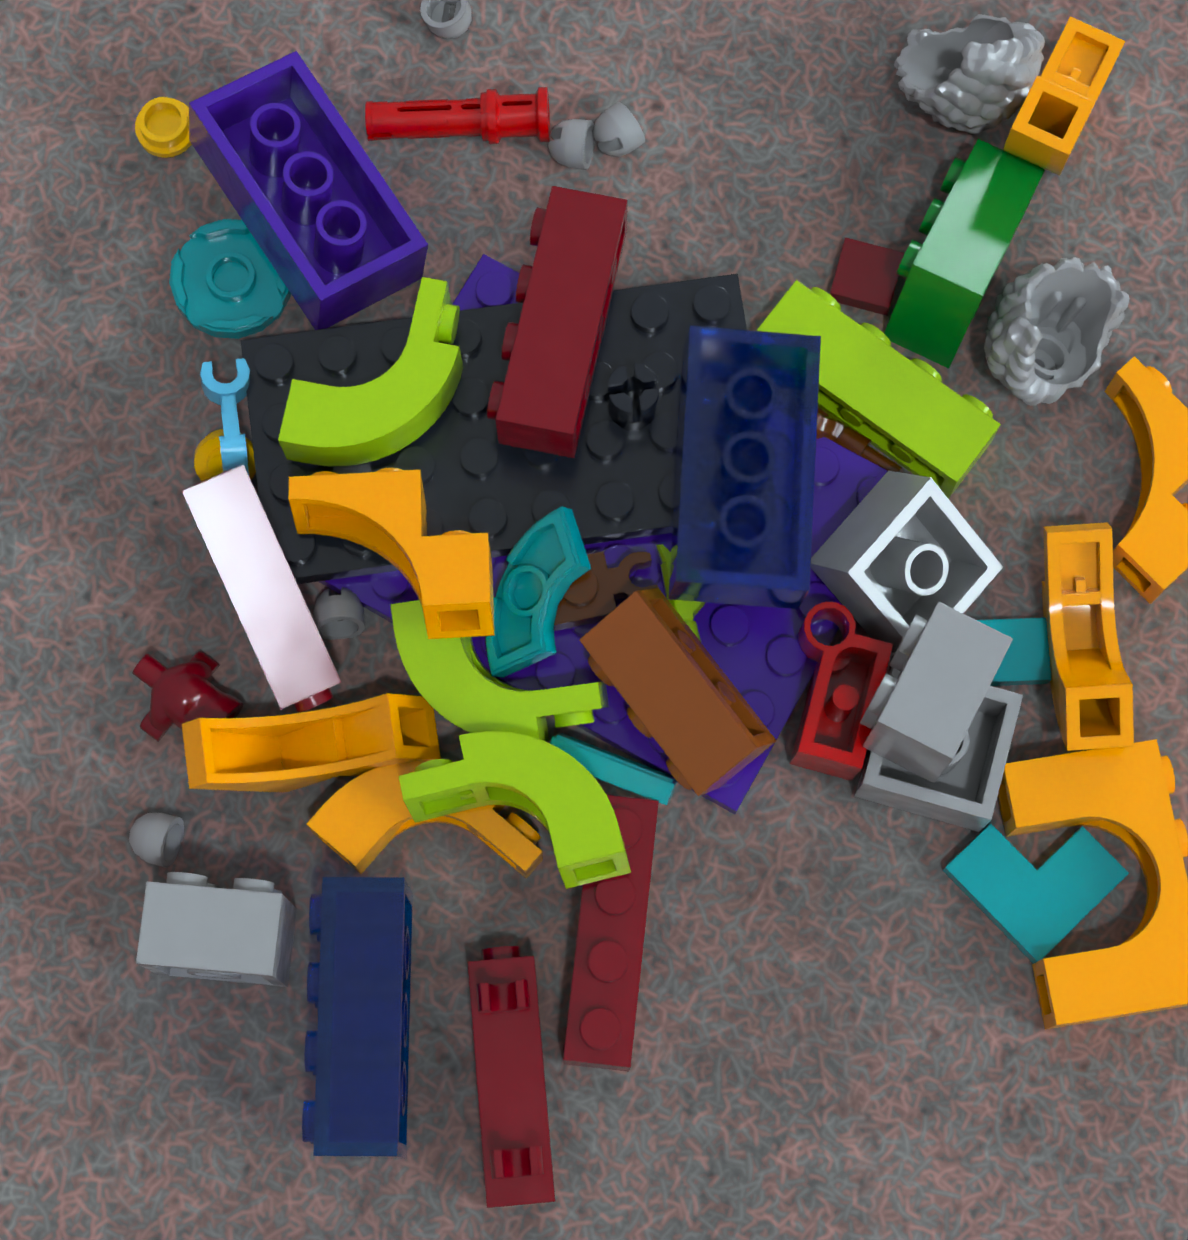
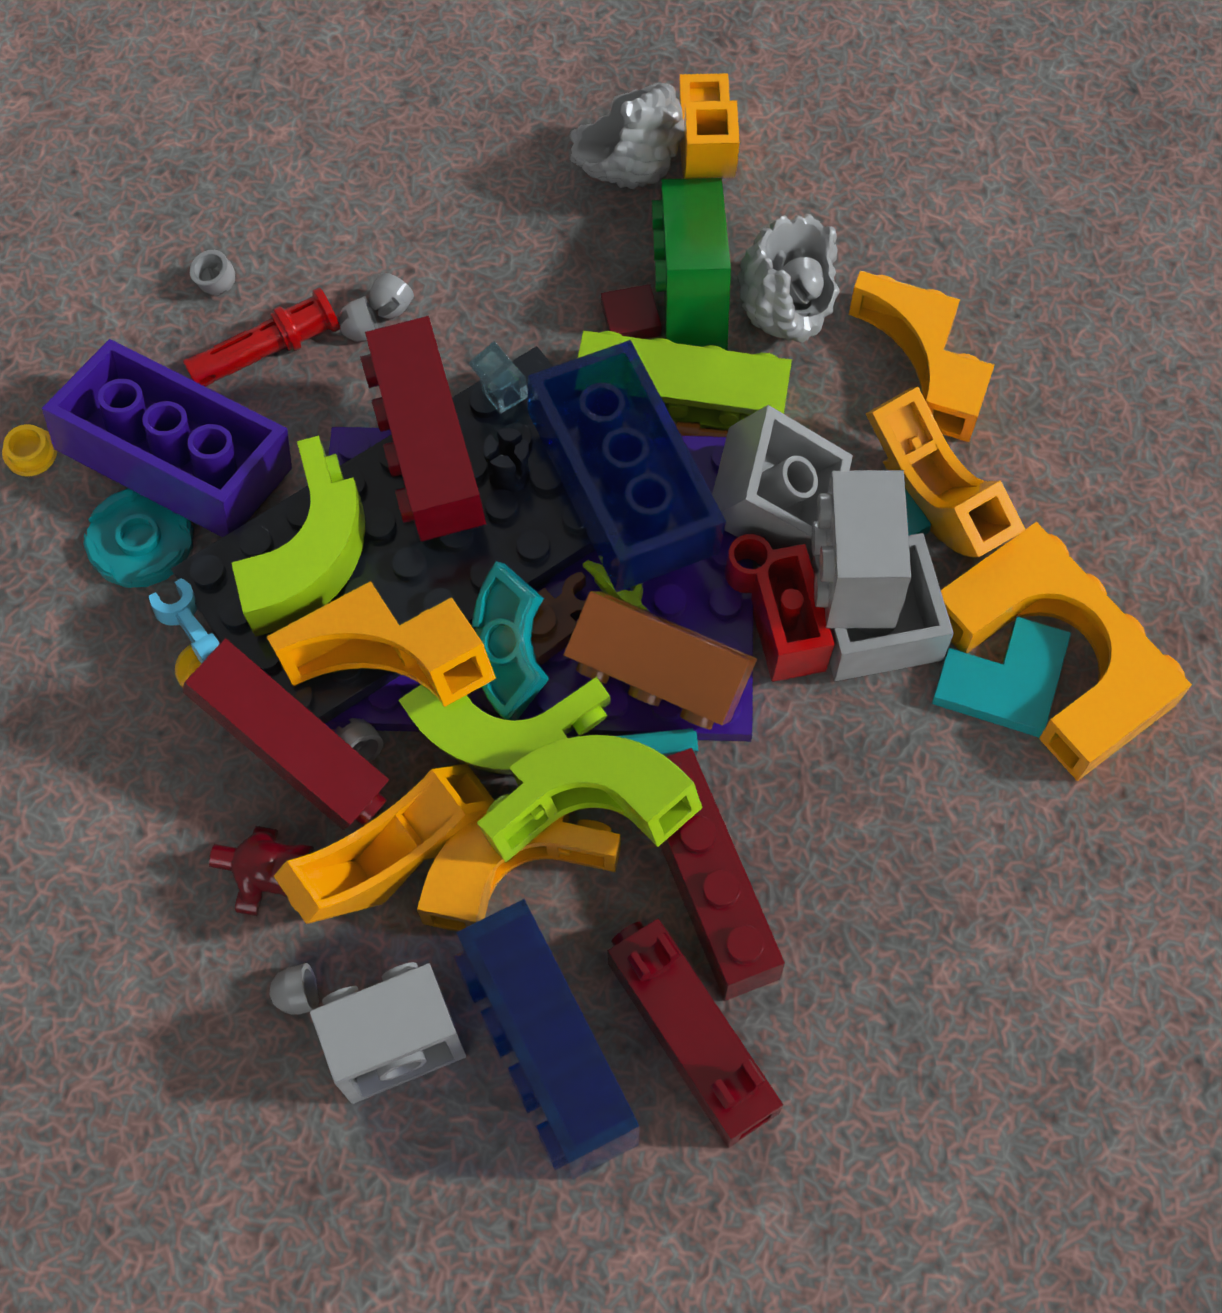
camera: 25 degrees left, 10 degrees down
none -> clear light blue piece [468,341,529,414]
none -> light grey hinge [782,257,824,304]

